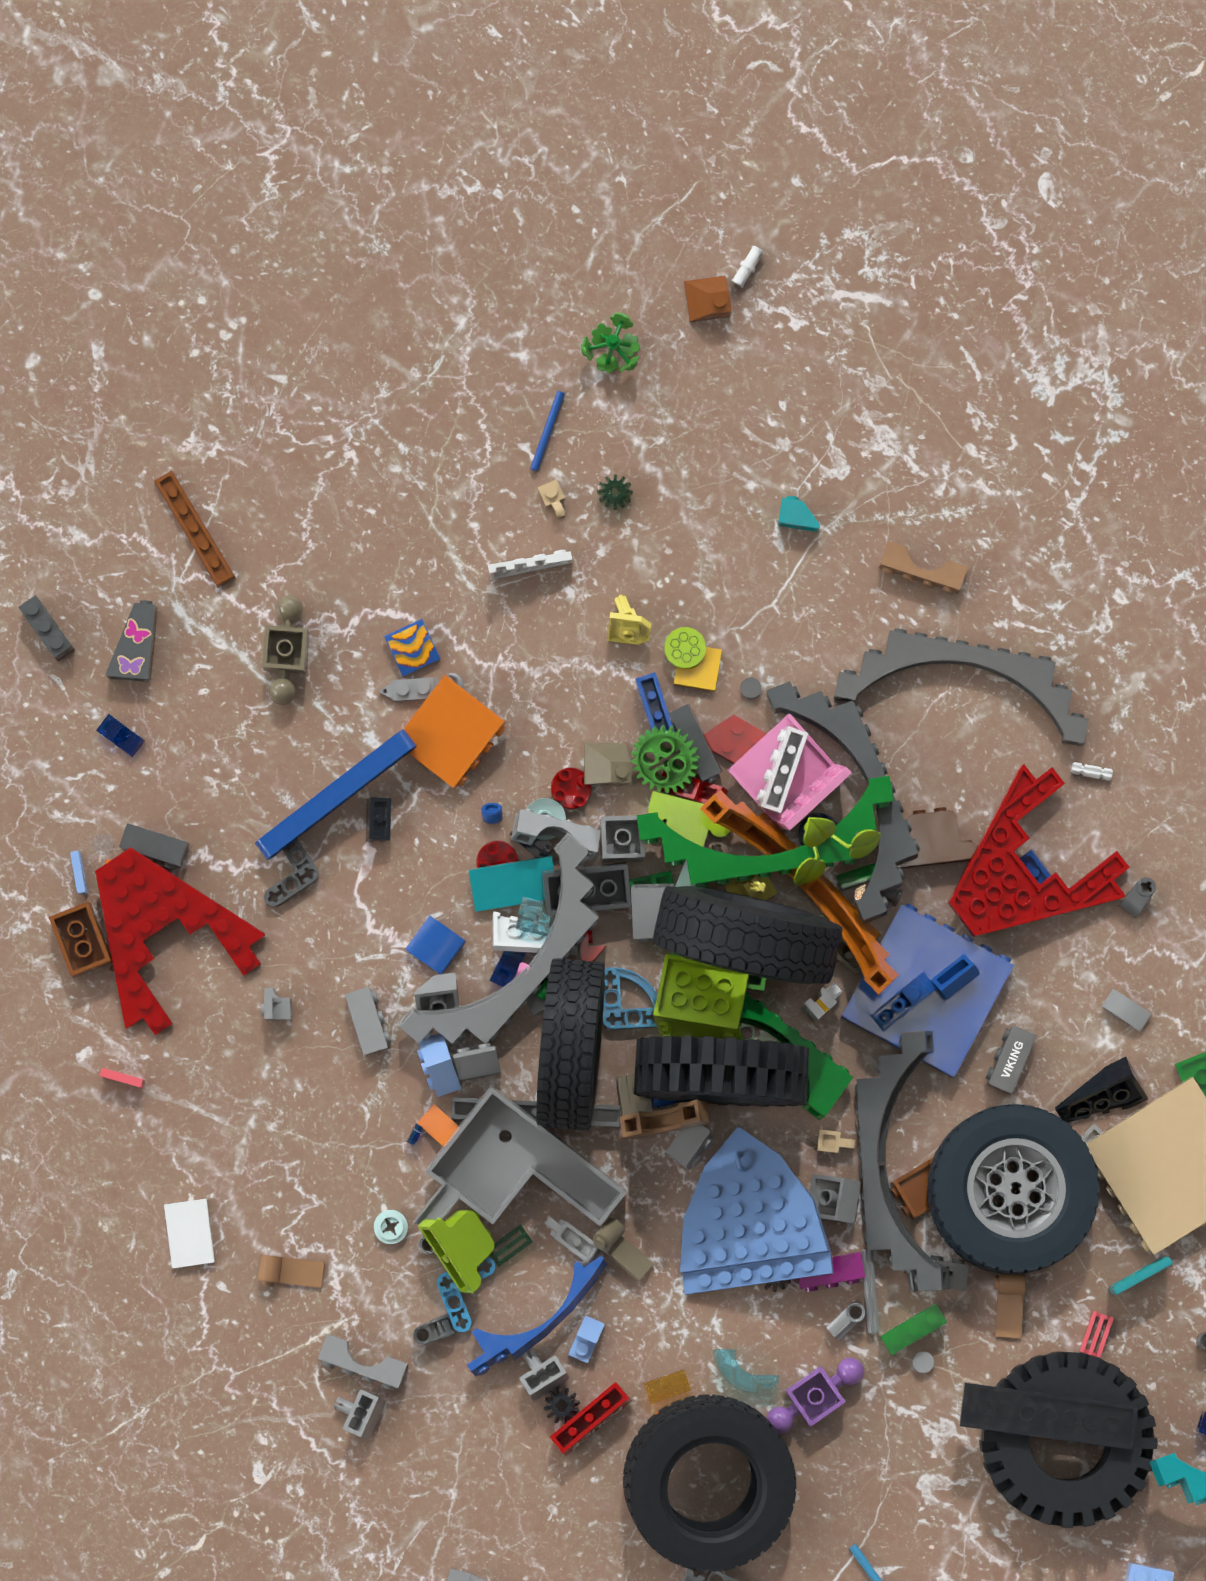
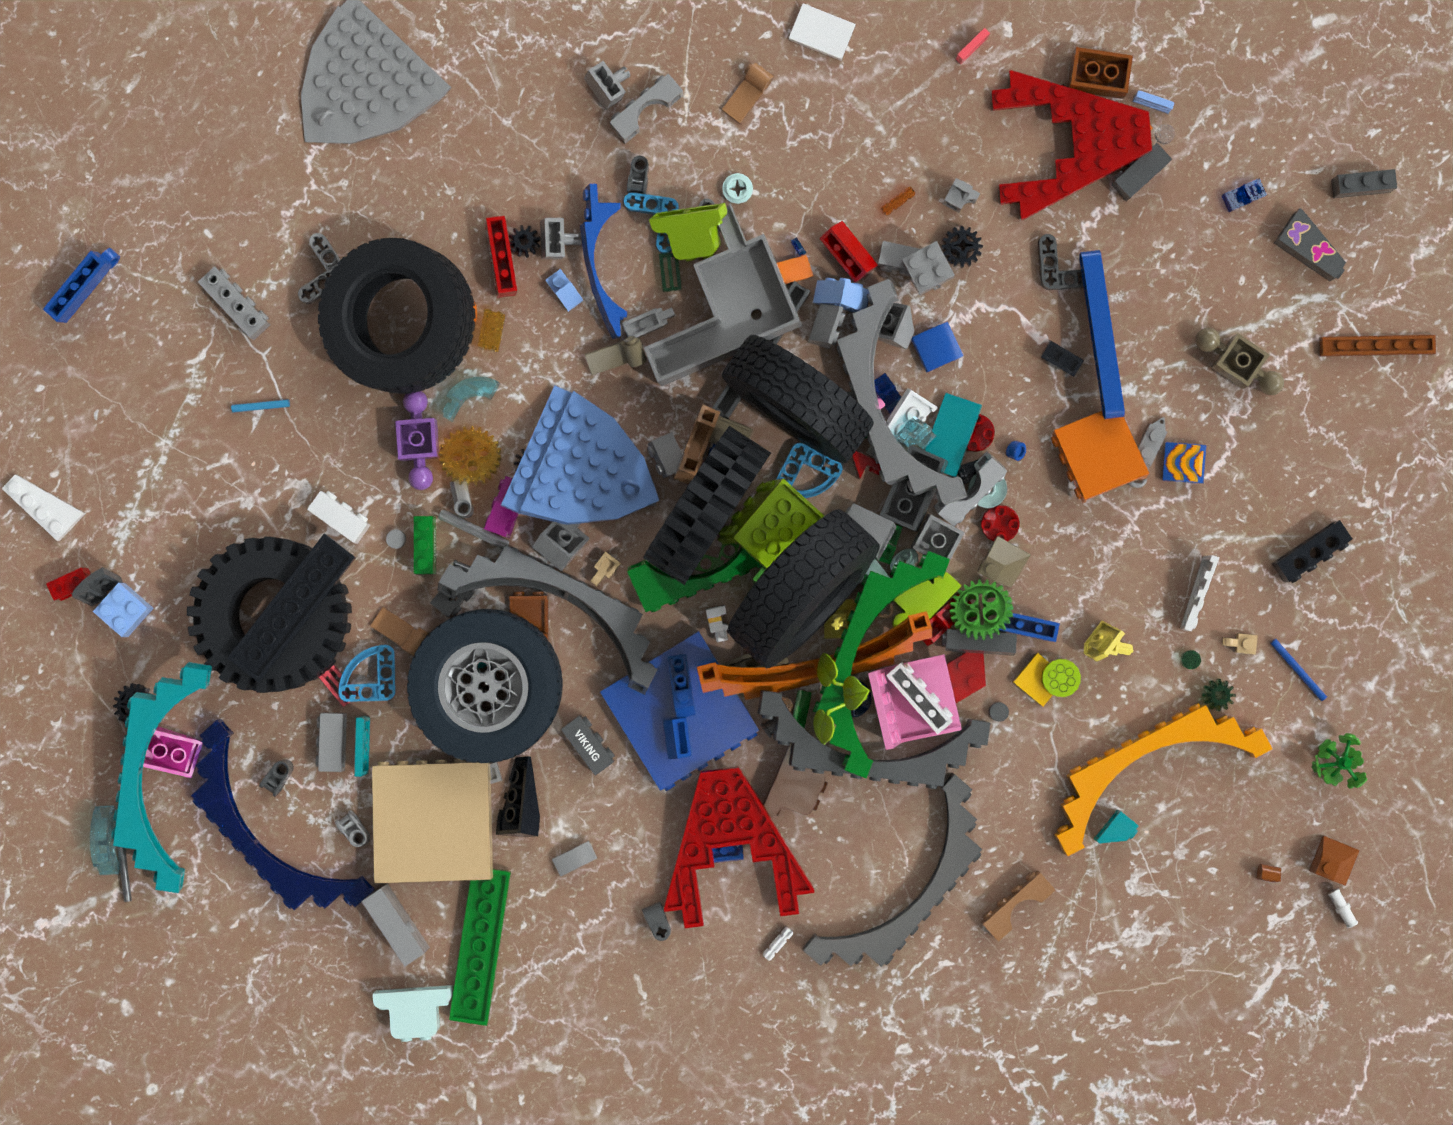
camera: 115 degrees right, 5 degrees up
none -> white brick [307,491,370,544]
none -> light grey brick [316,712,347,772]
none -> dark azure beam [339,645,395,702]
none -> clear yellow gear [439,426,502,487]
none -> red brick [819,221,878,283]
none -> clear orange axle [881,187,916,216]
none -> light aqua gear [890,549,919,570]
none -> light grey brick [902,241,955,296]
none -> black gear [941,226,983,268]
none -> light orange arch [1054,703,1272,856]
none -> clear green tile [1180,650,1201,669]
none -> dark orange brick [1256,864,1281,883]
none -> black brick [1271,520,1353,583]

